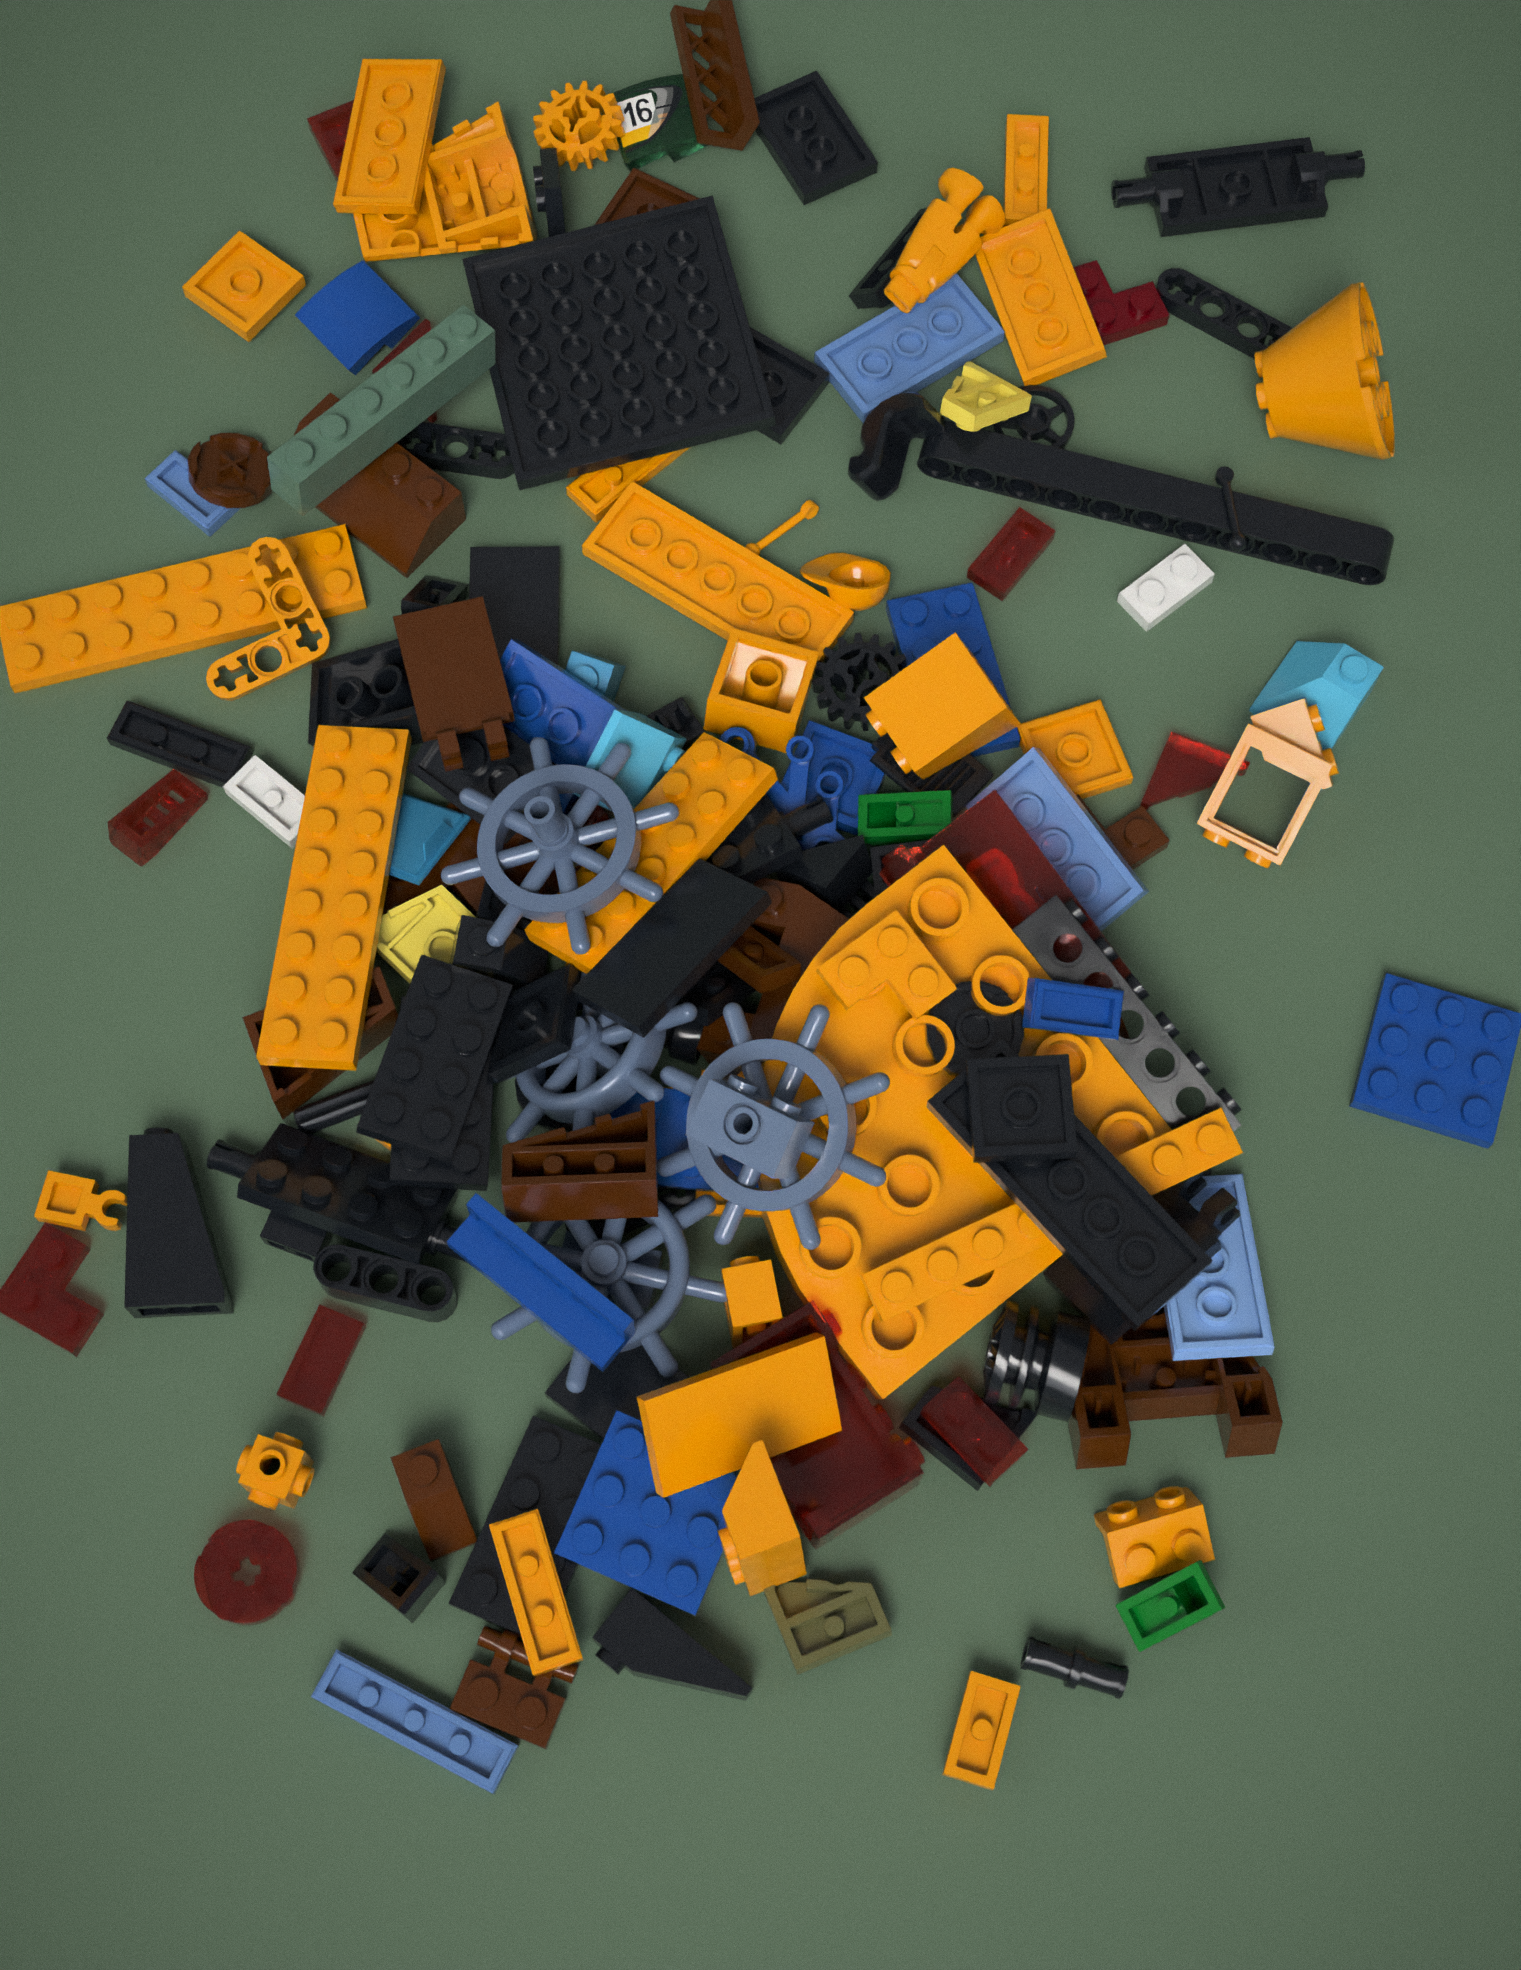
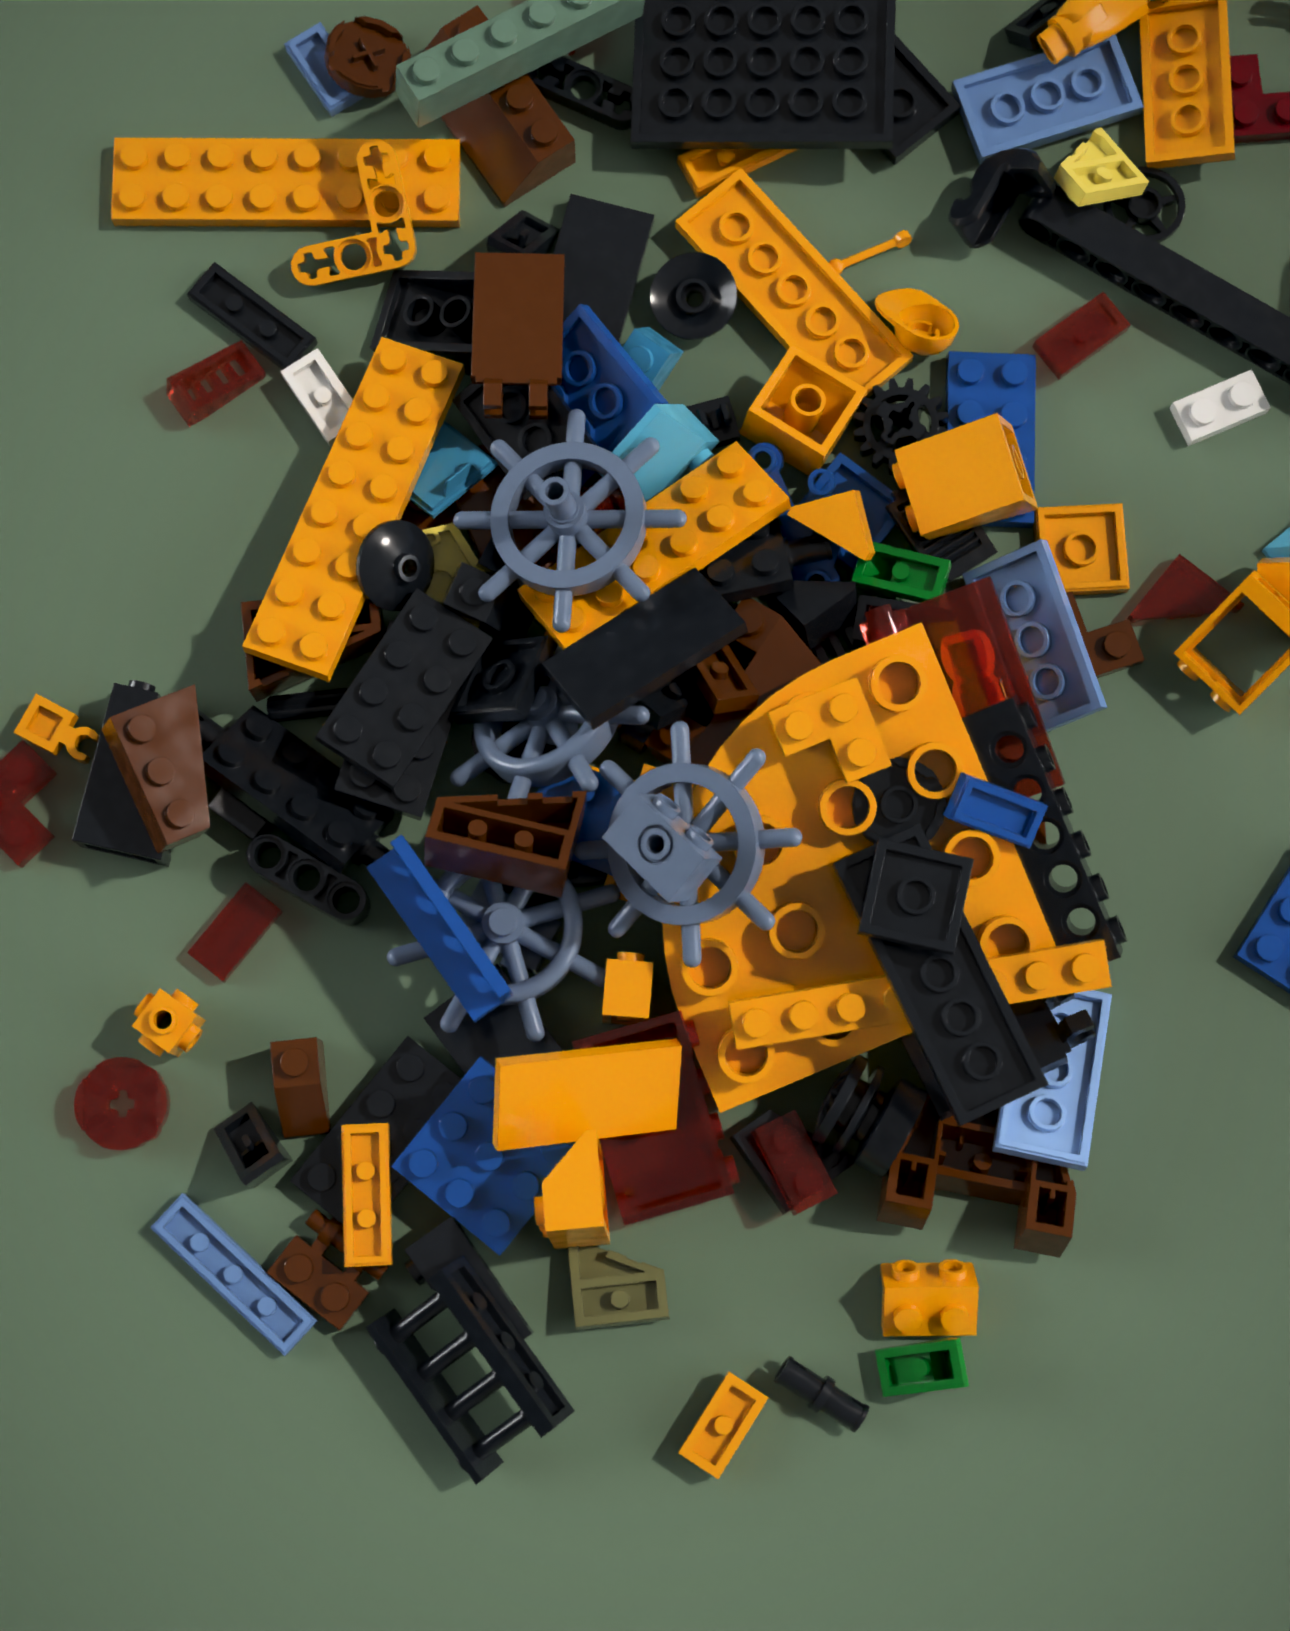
camera: 15 degrees right, 10 degrees up
none -> reddish brown wedge [101,684,210,854]
none -> black dish [356,520,434,611]
none -> black fence [366,1255,575,1484]
none -> black dish [650,252,737,340]
none -> light orange slope [787,490,875,561]

